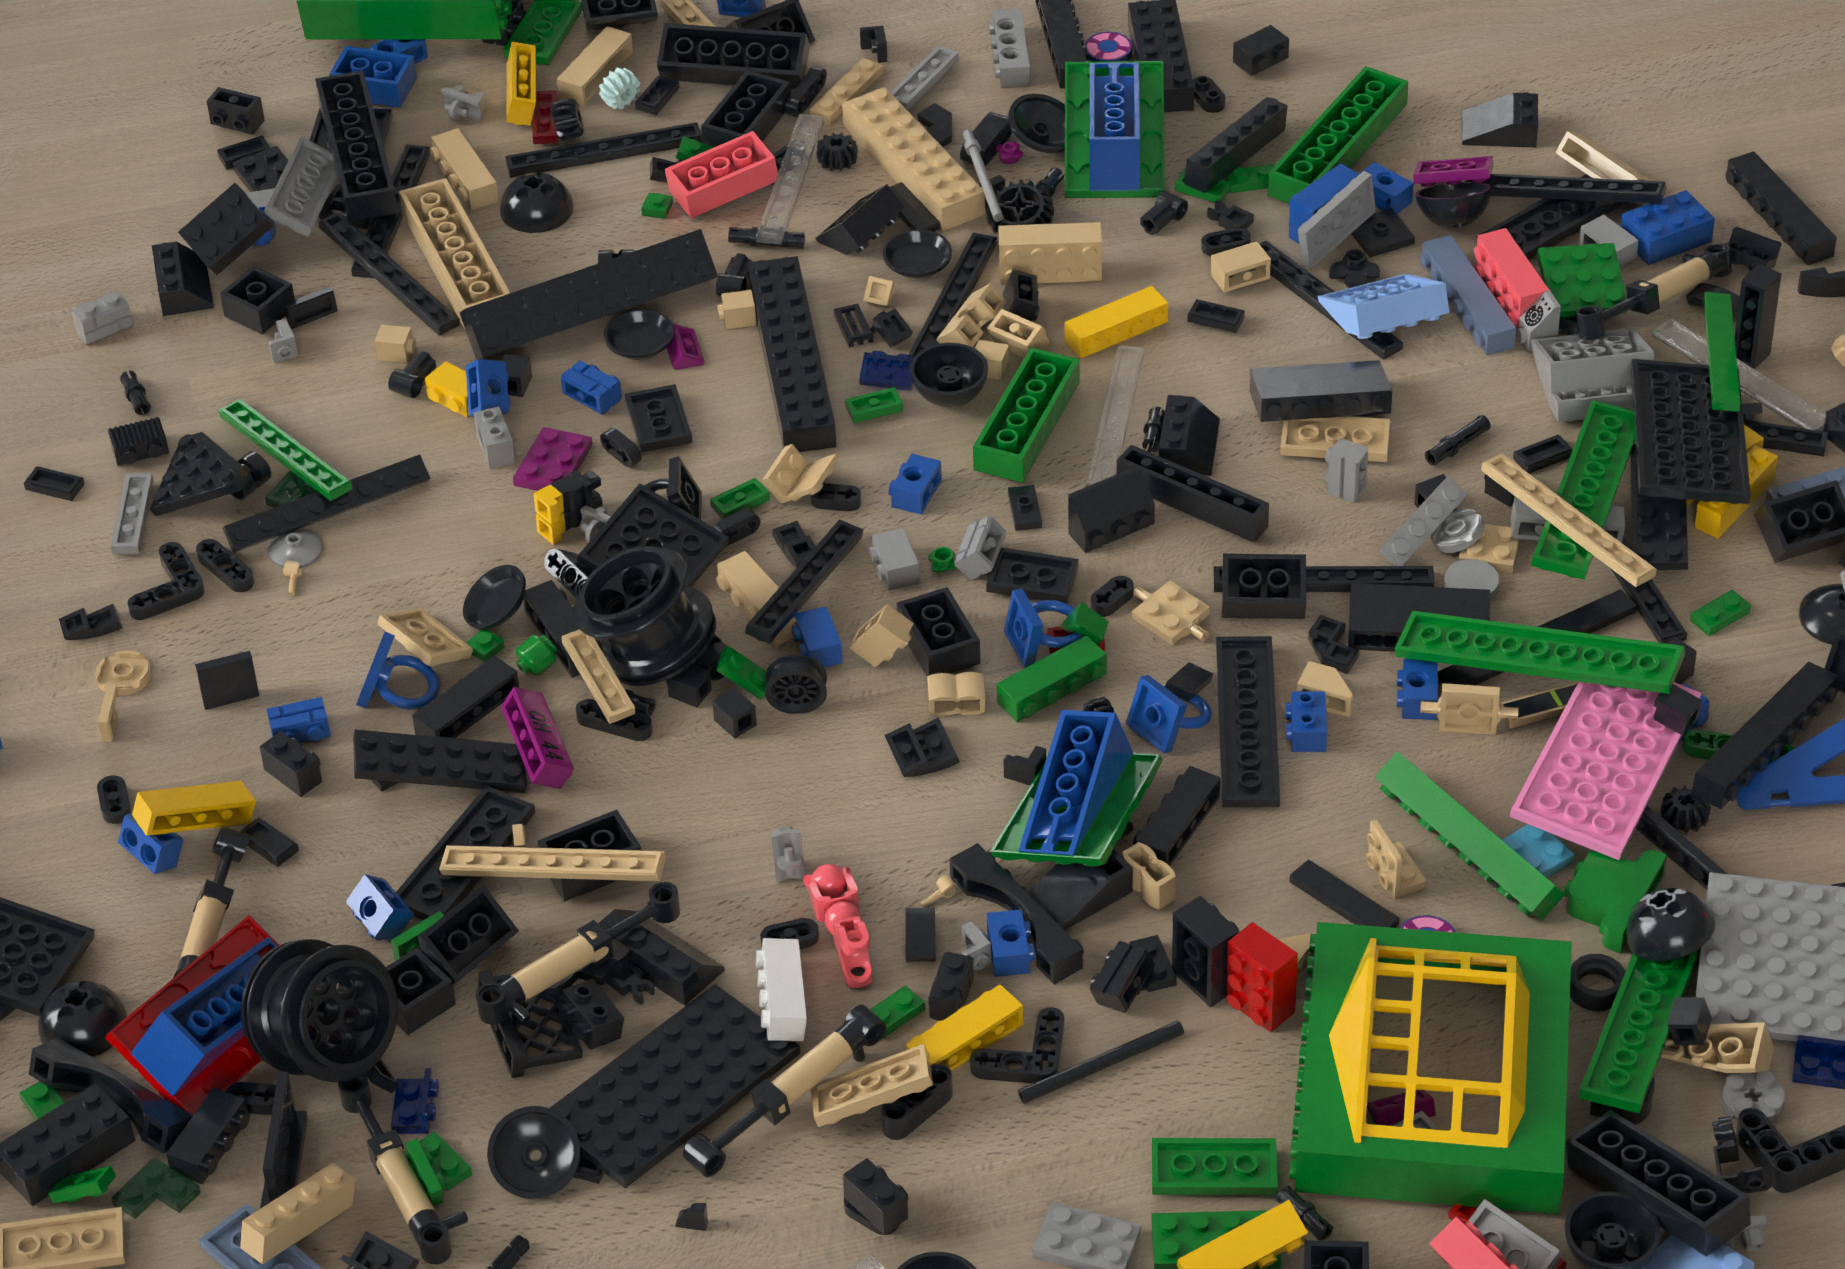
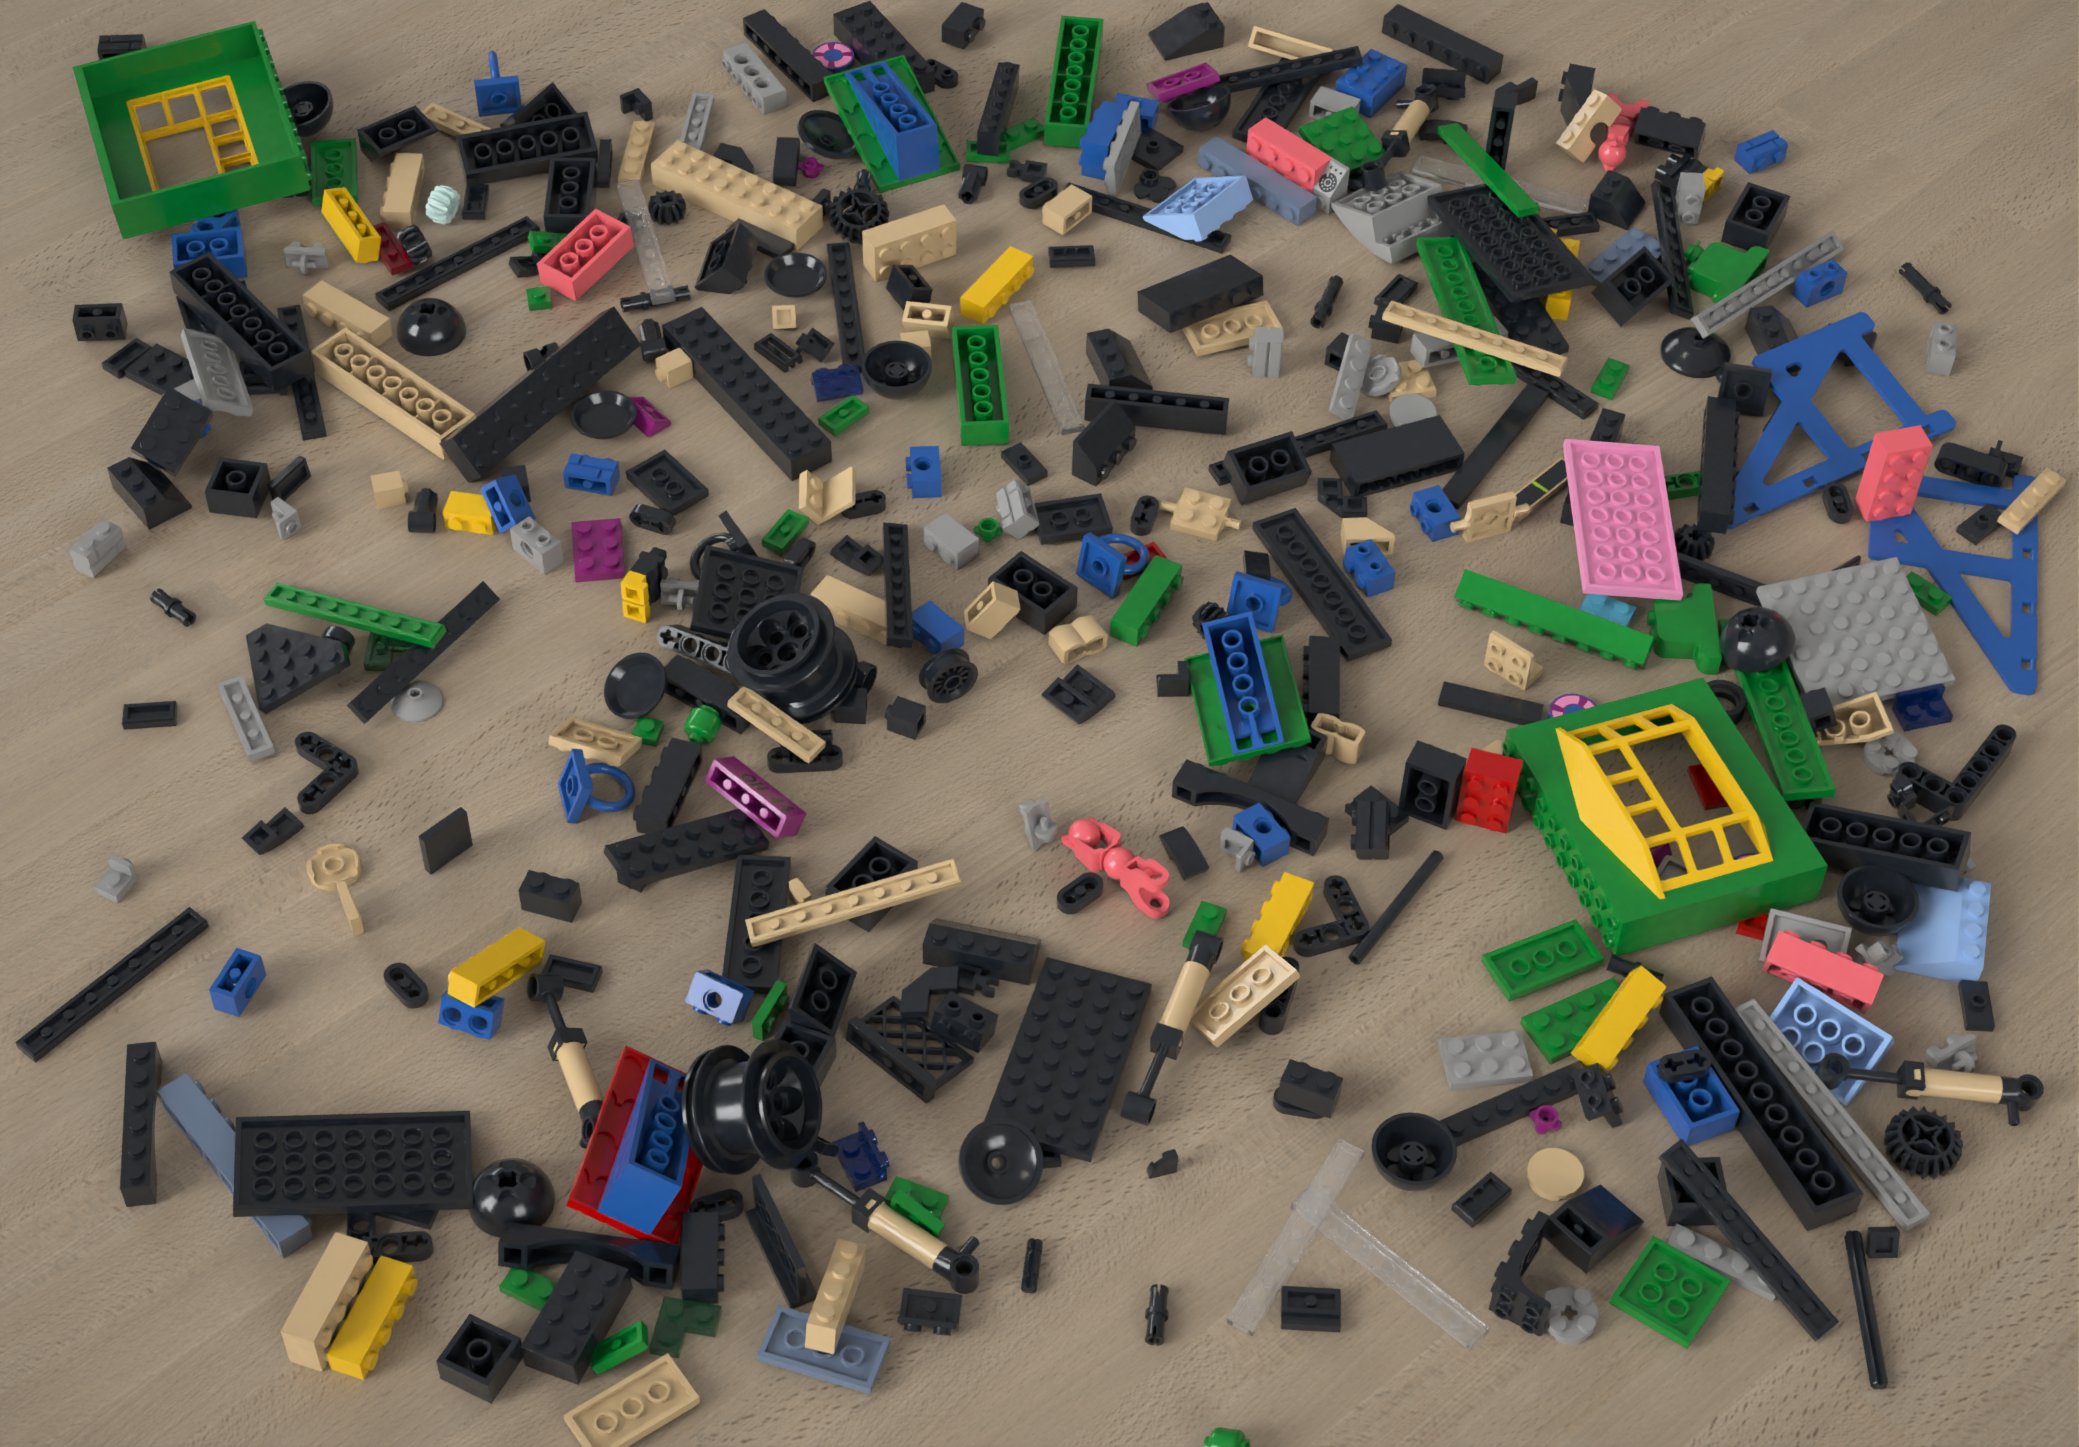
camera: 30 degrees left, 5 degrees up
black brick [108,416,169,466] -> none
black beam [196,539,254,592] -> none
blue brick [266,697,331,743] -> none
tan hand [283,560,302,596] -> none
black tile [319,212,460,336] -> none
black piece [476,882,680,1025] -> none
green plate [717,646,767,699] -> none
white brick [756,938,807,1041] -> none
tan hand [920,875,956,908] -> none
black brick [928,952,974,1021] -> none
tan arch [936,284,1007,347] -> none
light grey bar [963,130,1003,222] -> none
green tile [1060,602,1109,645] -> none
black pin [1142,406,1165,452] -> none
green plate [1395,611,1685,694] -> none
black brick [1653,684,1703,736] -> none

